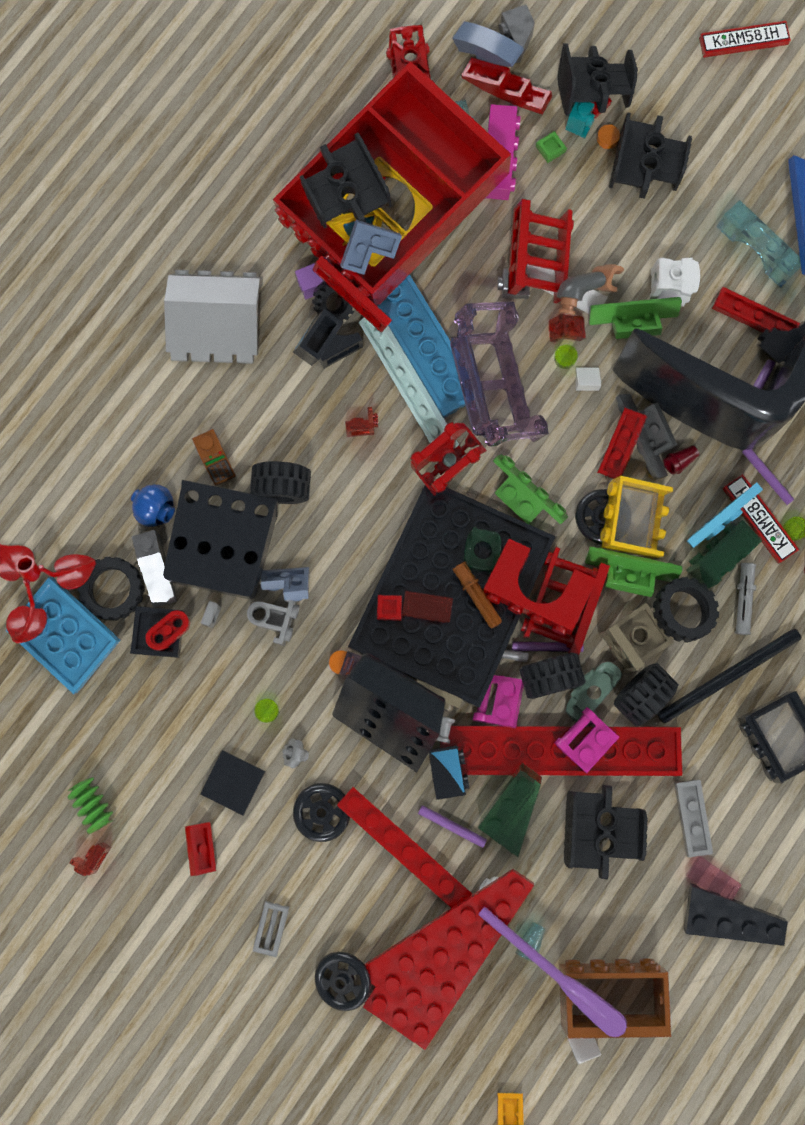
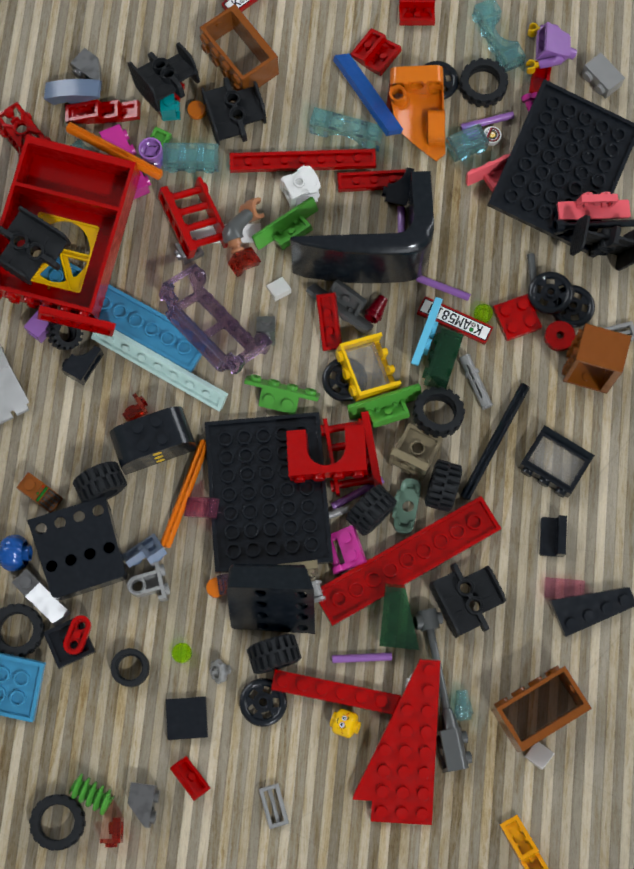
camera: 30 degrees left, 5 degrees down
light grey tile [201,601,221,628] -> none
black brick [293,309,343,366] -> none
black plate [314,951,371,1011] -> none
sand blue plate [340,220,402,274] -> none
red tile [377,595,402,621] -> none
clear red tile [402,591,453,623] -> none
red piece [410,422,487,496] -> none
black brick [428,745,469,800] -> none
dark orange axle [452,562,502,628] -> none
clear green piece [464,527,502,571] -> none
medium lavender piece [478,906,627,1037] -> none
clear neon green tile [554,345,578,369] -> none
dark pink plate [554,707,619,773] -> none
light grey plate [674,780,713,857] -> none
none -> black tyre [29,794,86,851]
none -> orange axle [66,122,163,180]
none -> black brick [109,406,197,475]
none -> black tyre [110,648,150,687]
none -> flat silver slope [128,782,160,828]
none -> medium lavender wheel [138,137,165,168]
none -> orange axle [160,439,207,548]
none -> clear light blue brick [162,143,220,173]
none -> clear pink tile [184,497,220,518]
none -> dark orange hose [199,4,279,91]
none -> red plate [230,149,376,173]
none -> black tyre [247,634,302,674]
none -> flat silver bracket [256,316,276,345]
none -> yellow head [330,709,361,738]
none -> dark grey bar [413,608,472,773]
none -> black panel [539,515,567,557]

